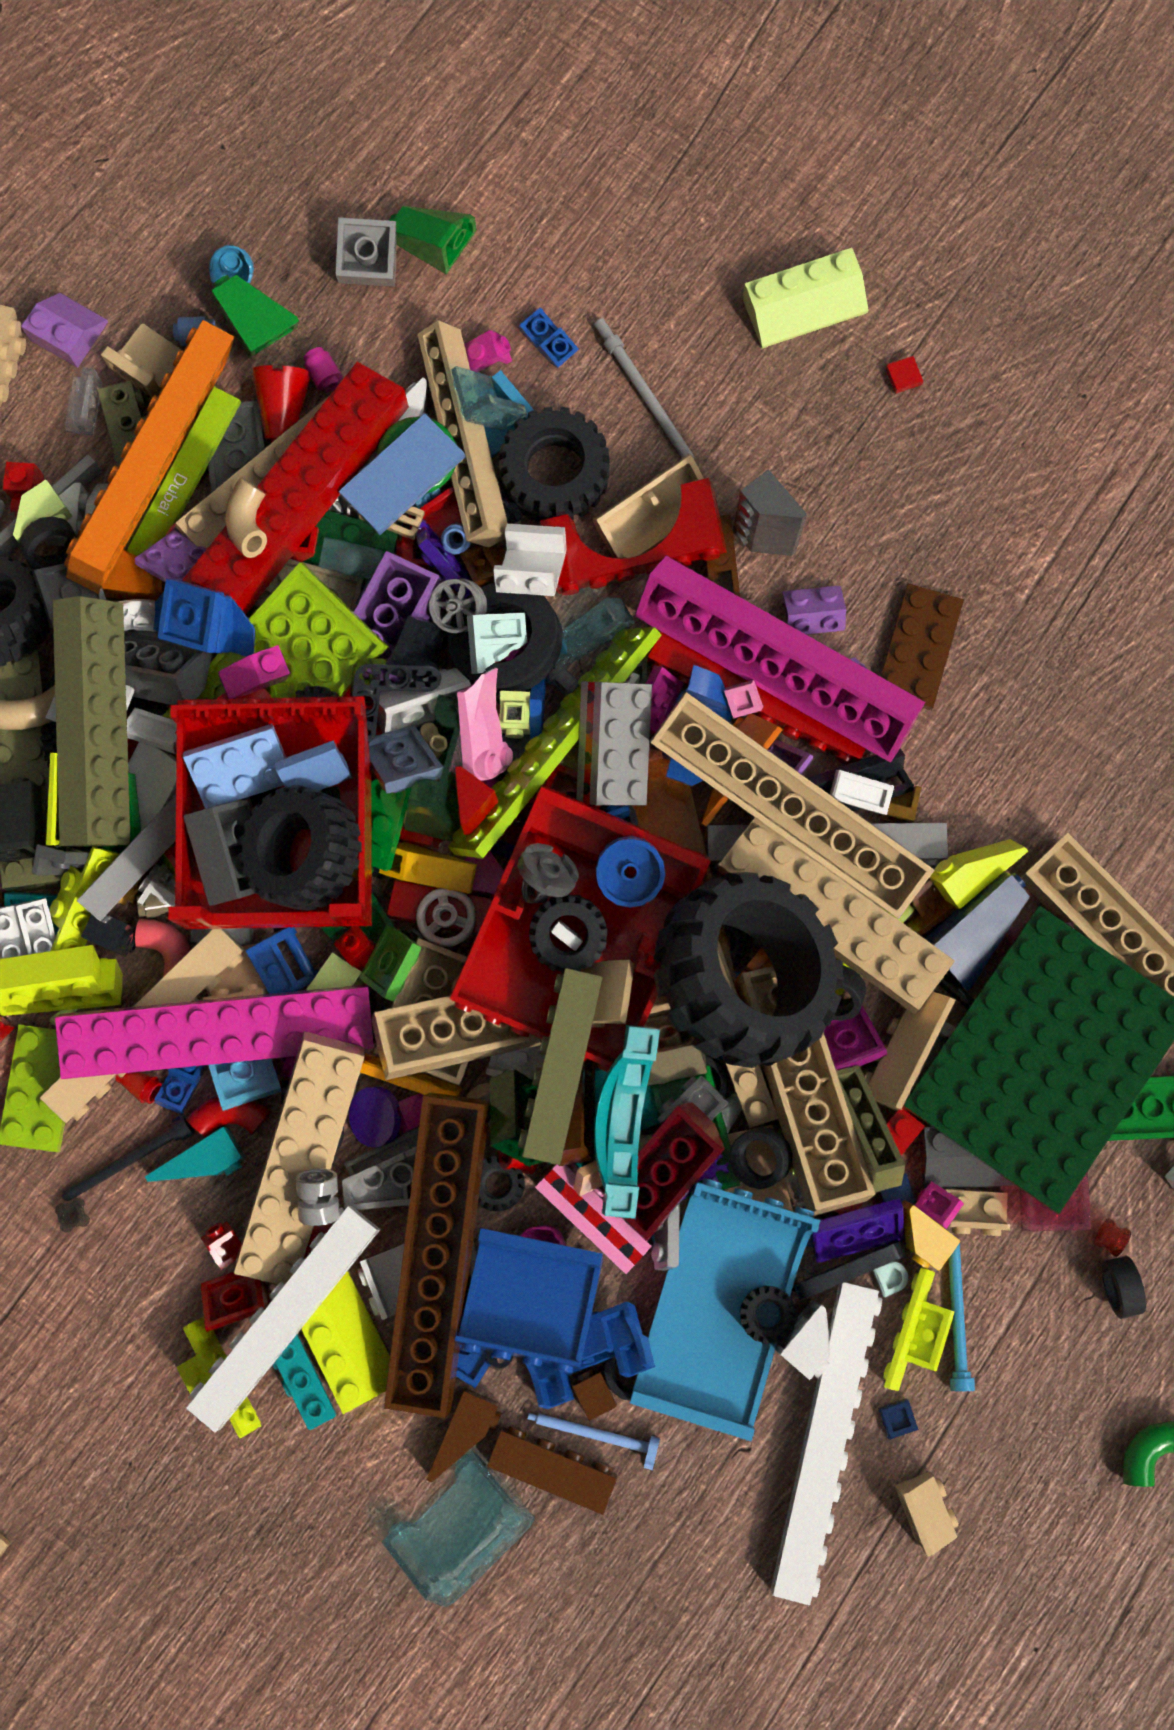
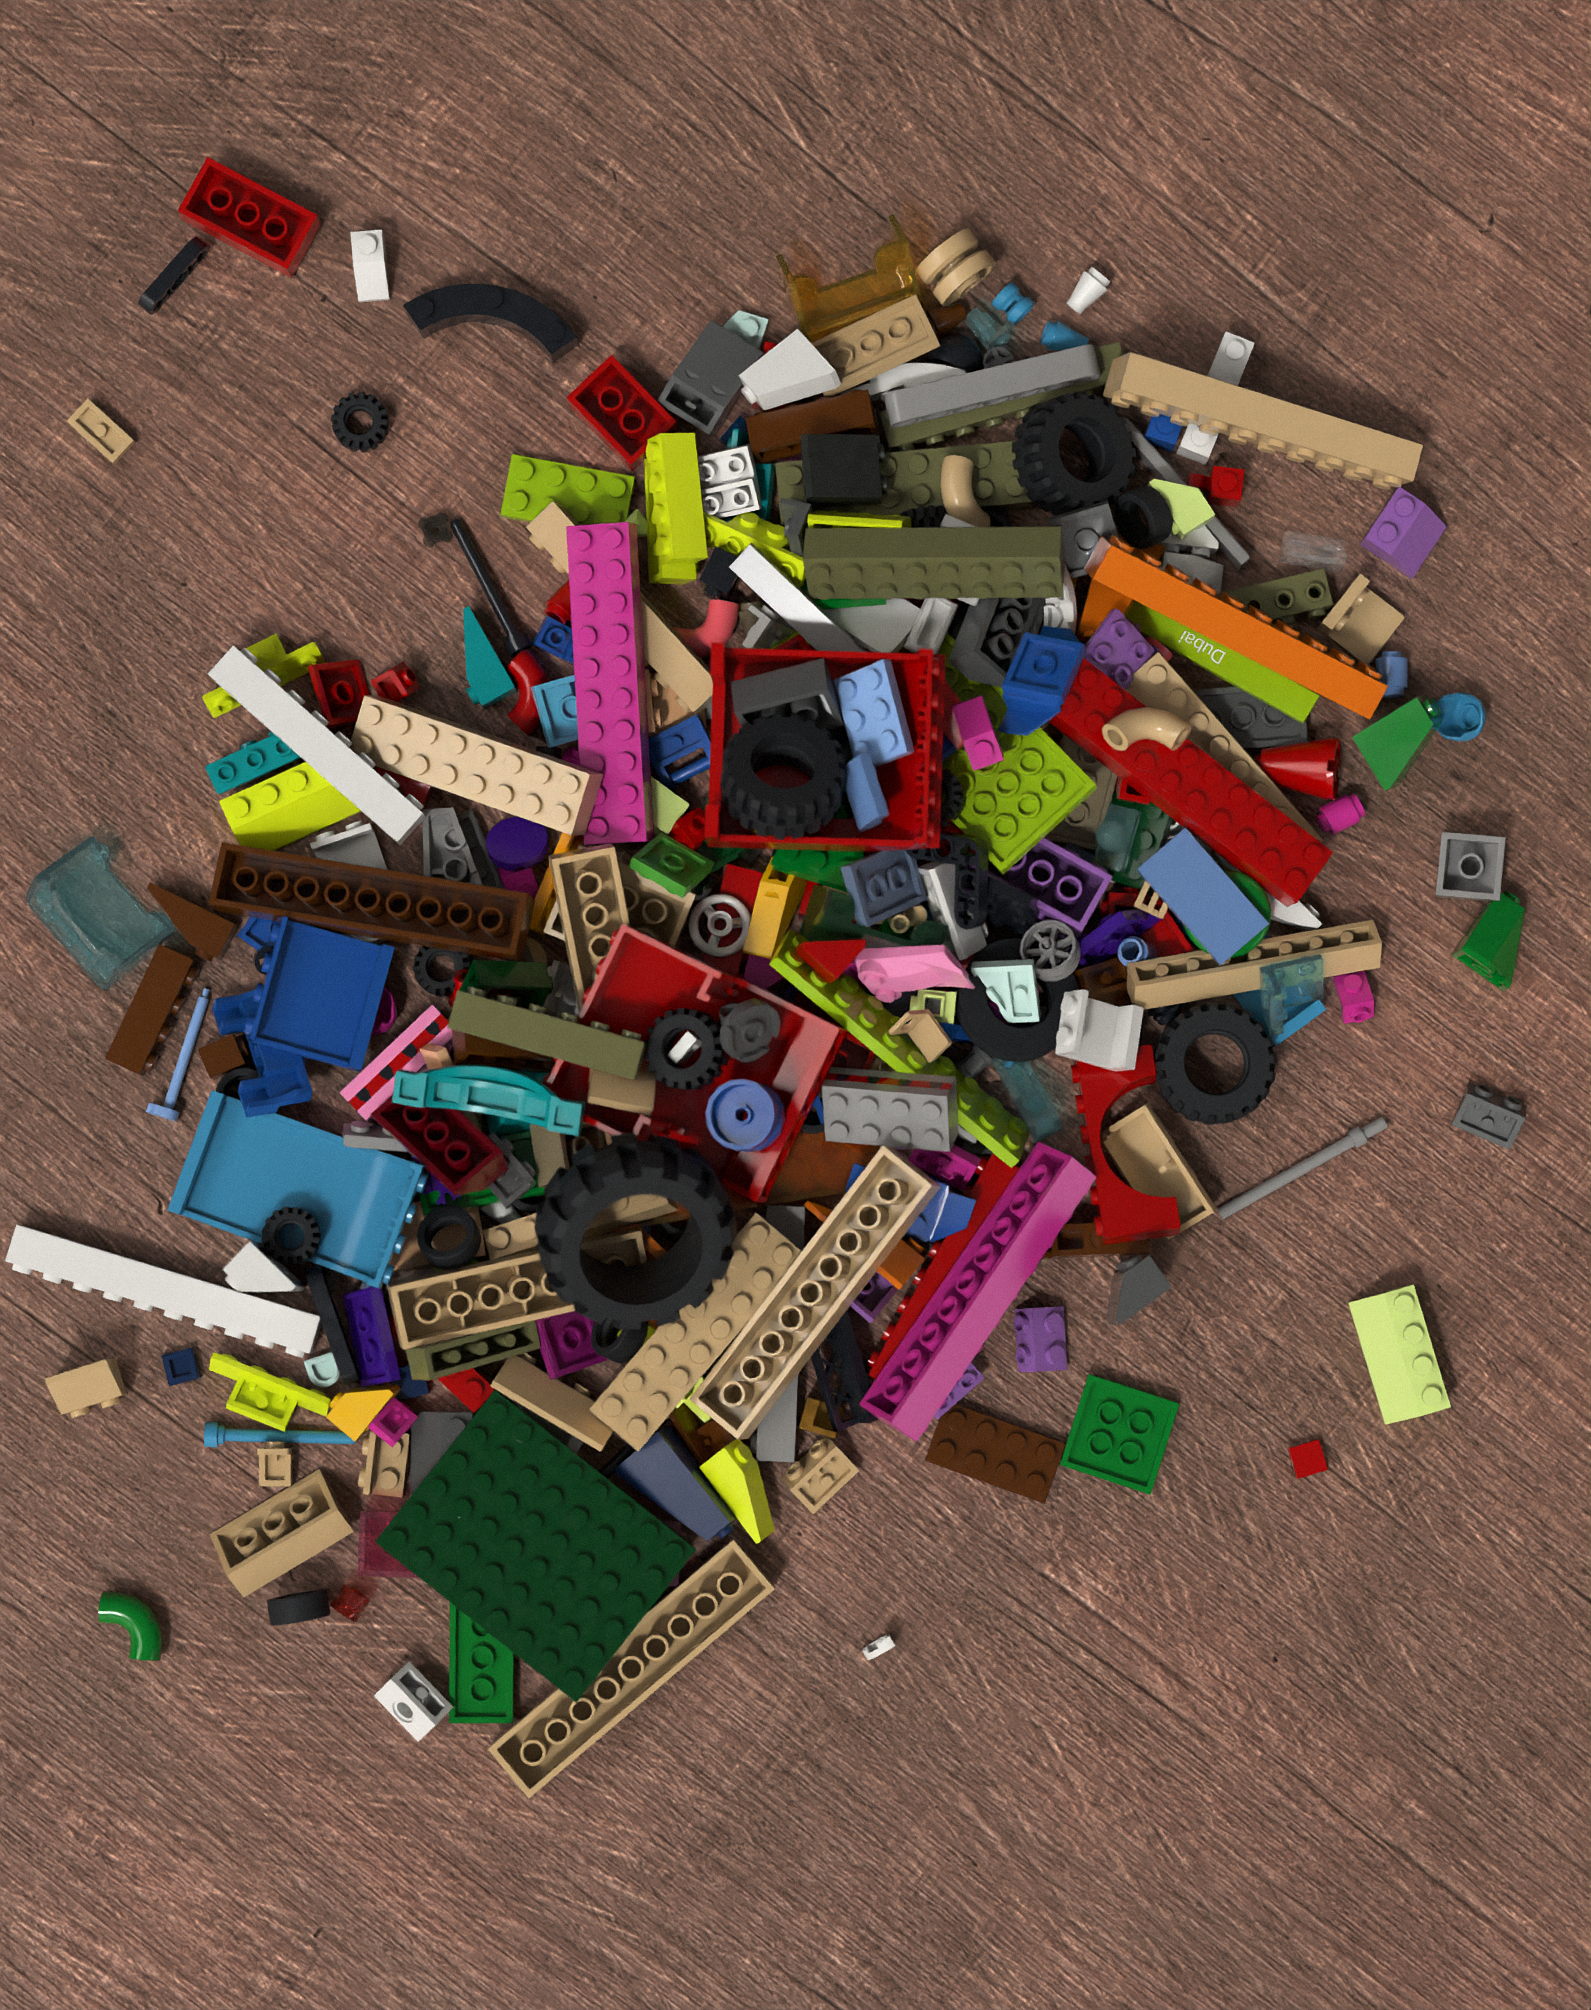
camera: 85 degrees right, 5 degrees up
light grey wheel [296,1169,340,1226] -> none
blue slope [518,307,579,368] -> none
bright pink tile [724,680,763,718] -> none
white tile [830,770,894,815] -> none
none -> tan slope [210,1469,354,1597]
none -> tan bracket [257,1441,292,1486]
none -> tan bracket [781,1436,859,1514]
none -> white tile [862,1633,895,1660]
none -> tan bracket [888,1009,952,1062]
none -> green plate [1059,1374,1179,1495]
none -> dark grey bracket [1452,1082,1526,1150]

